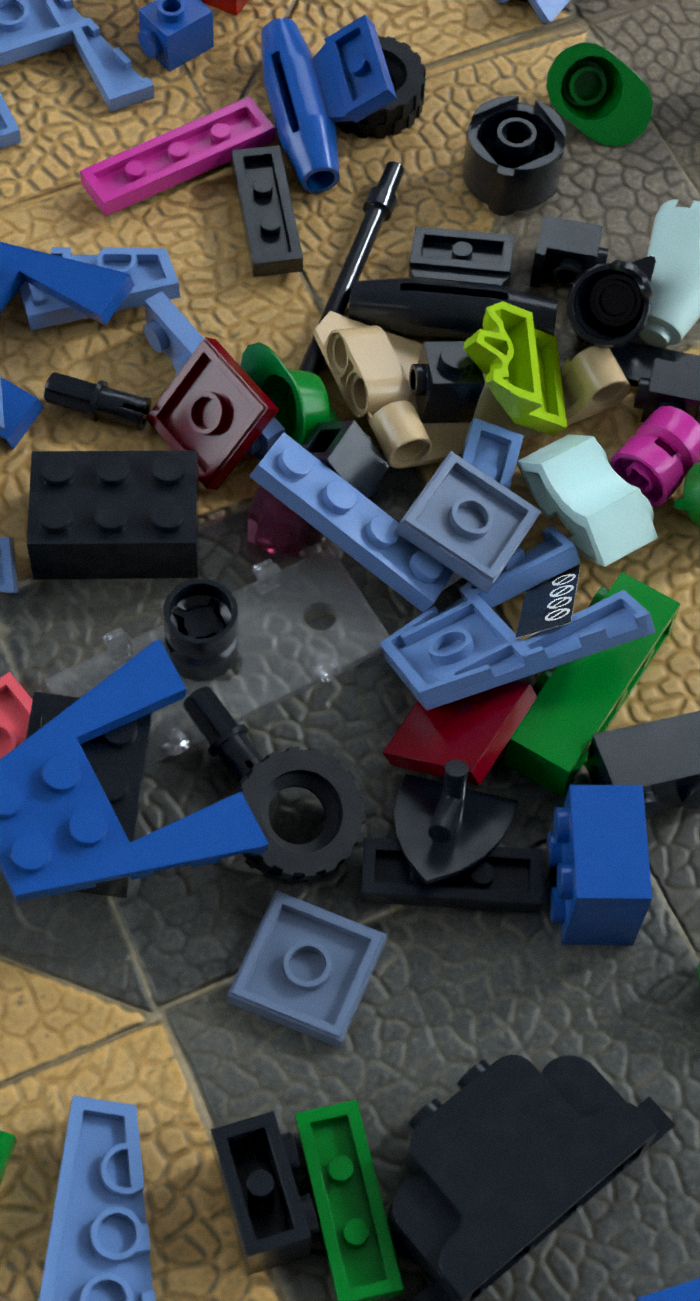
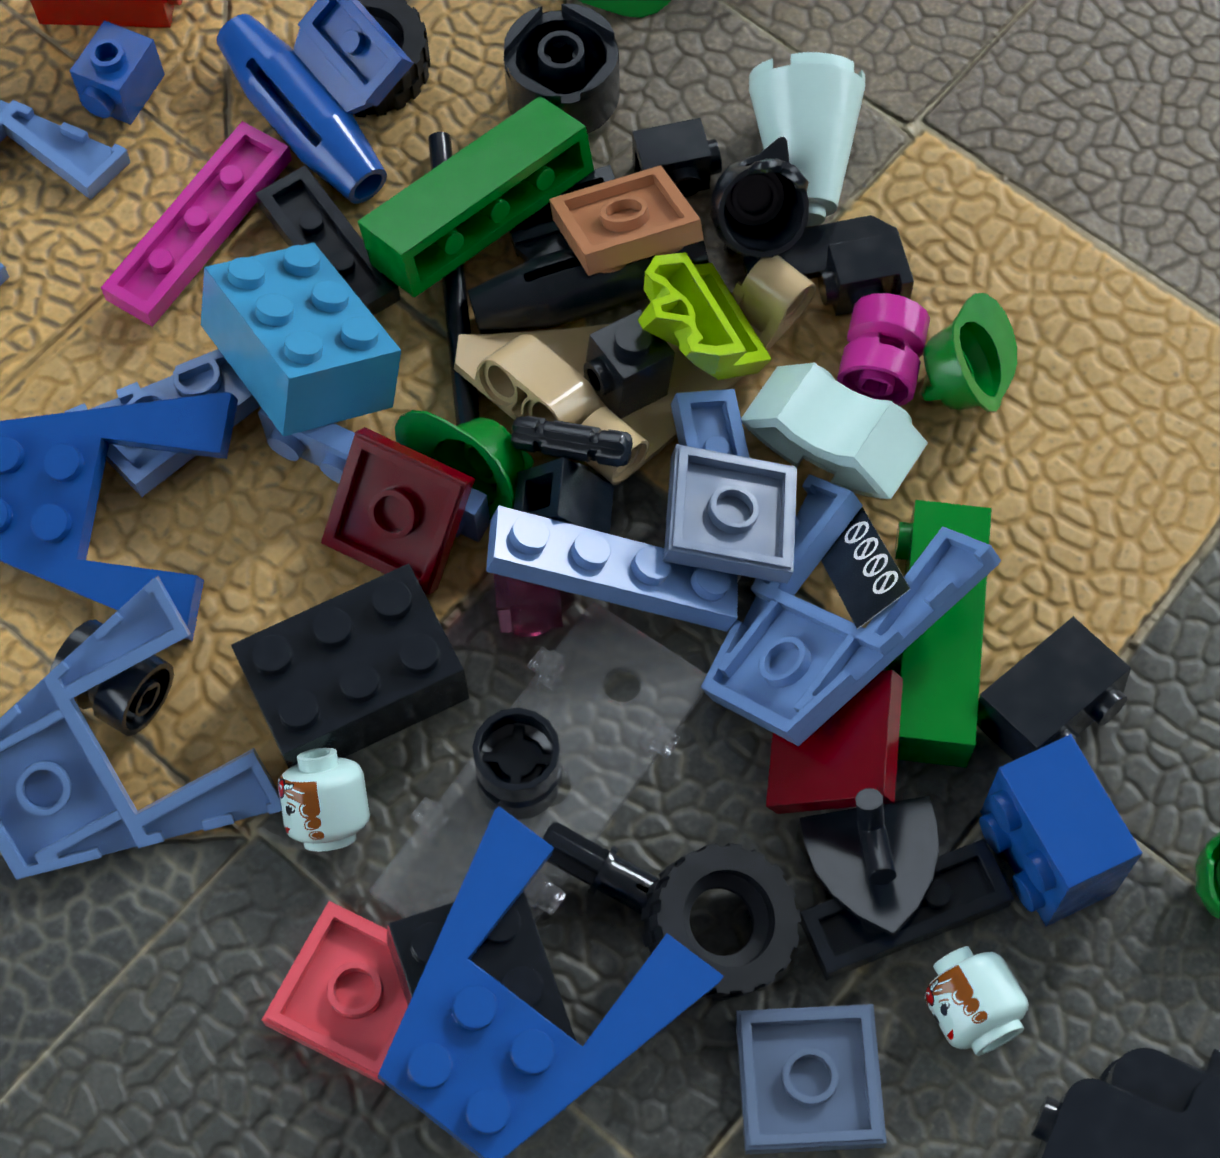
camera: 20 degrees left, 5 degrees up
black axle [44,372,151,431] -> none
none -> dark azure brick [201,243,401,437]
none -> light aqua head [278,748,370,852]
none -> green brick [357,96,594,298]
none -> black axle [511,416,633,467]
none -> nougat plate [549,165,704,276]
none -> light aqua head [924,946,1029,1056]

